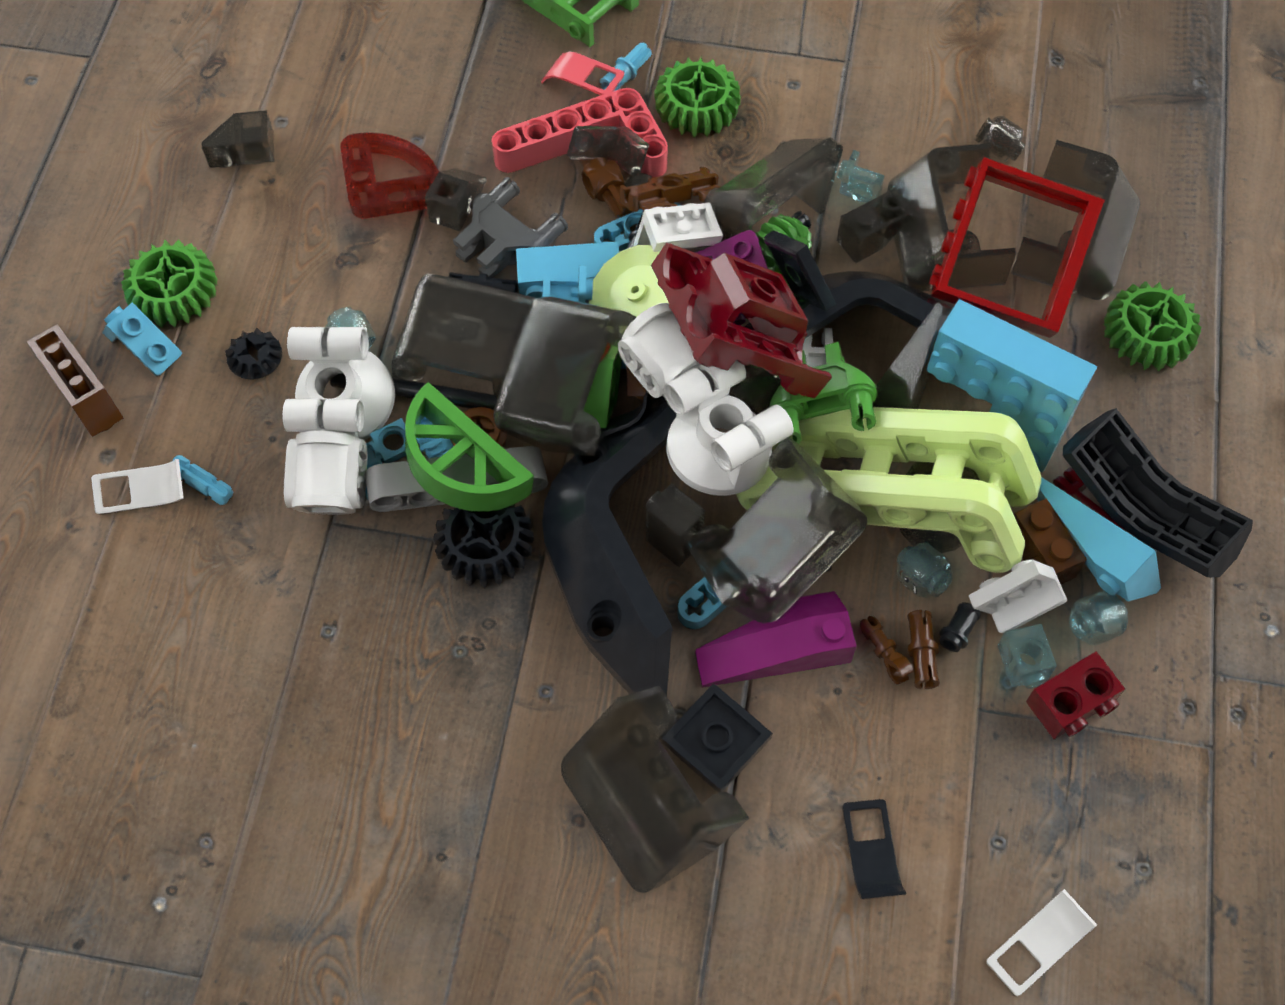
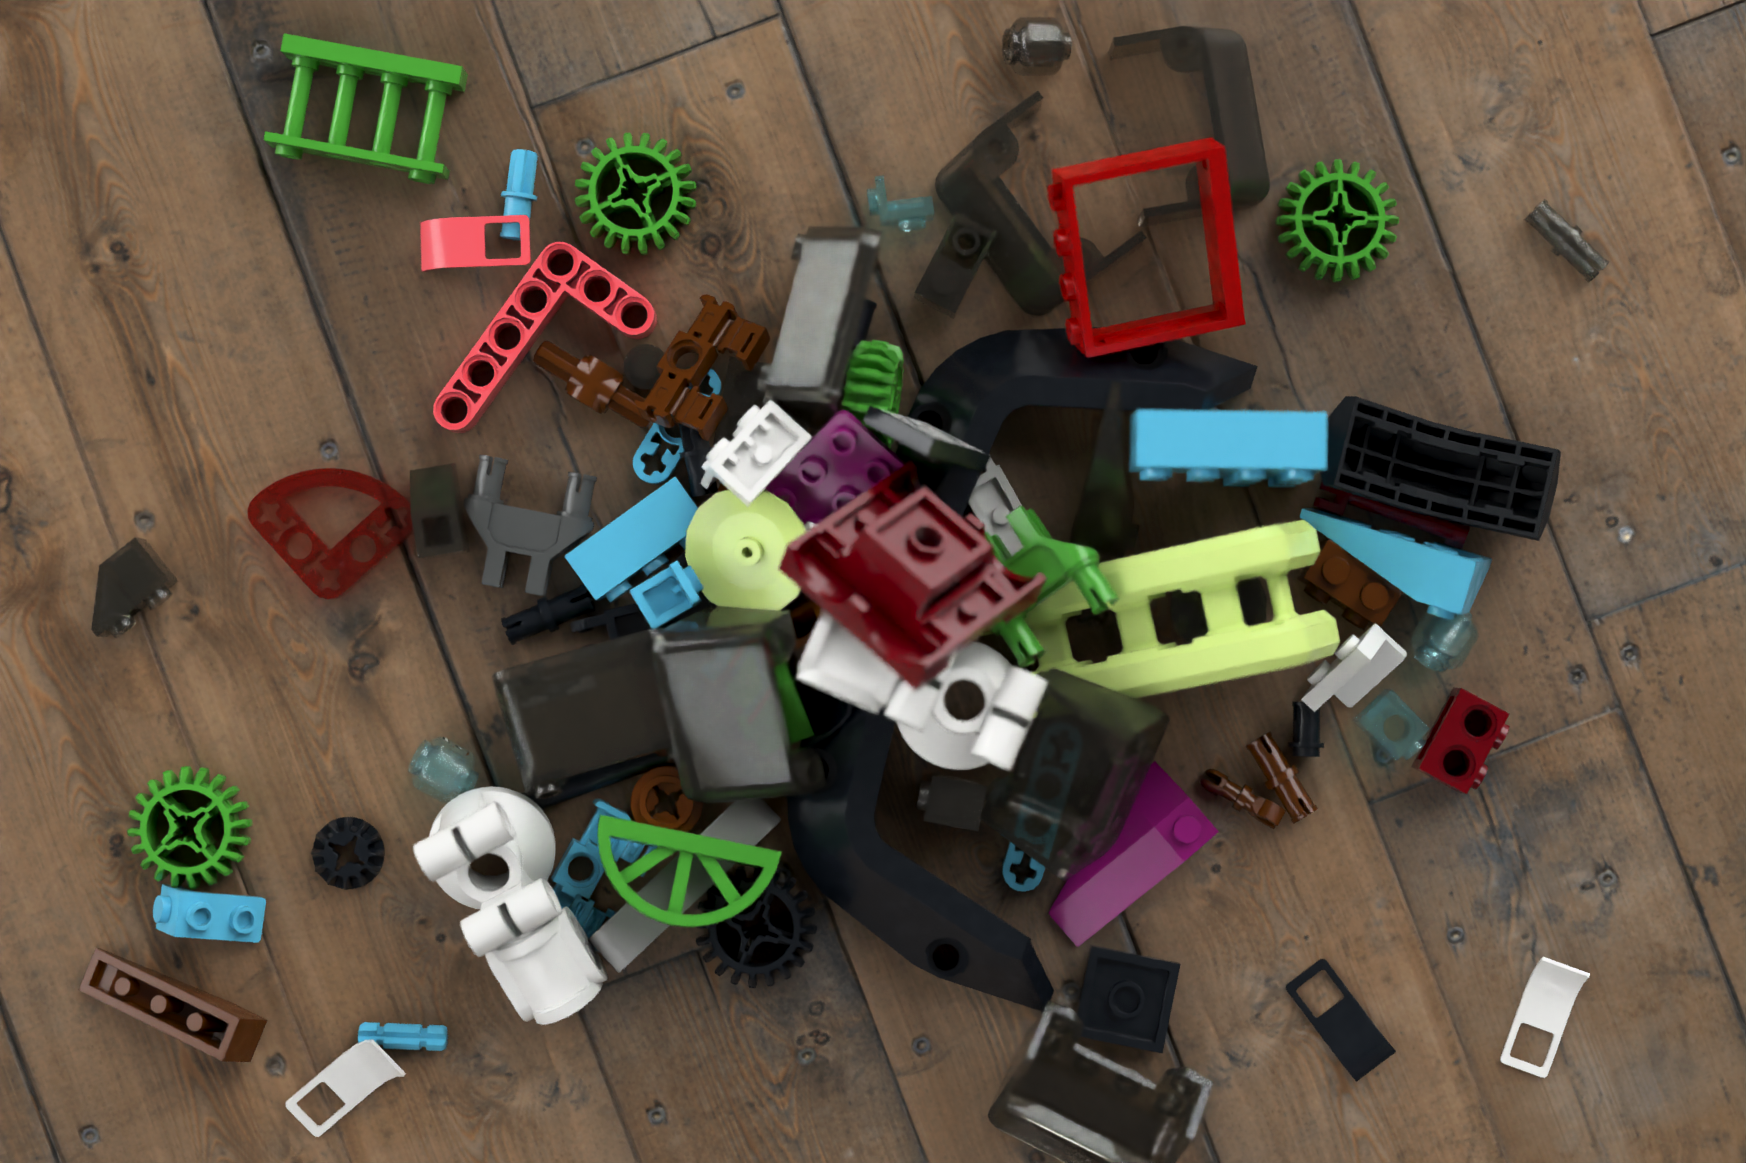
camera: 30 degrees left, 25 degrees up
clear smoke bracket [567,126,649,175] -> none
clear light blue head [896,542,953,598] -> none

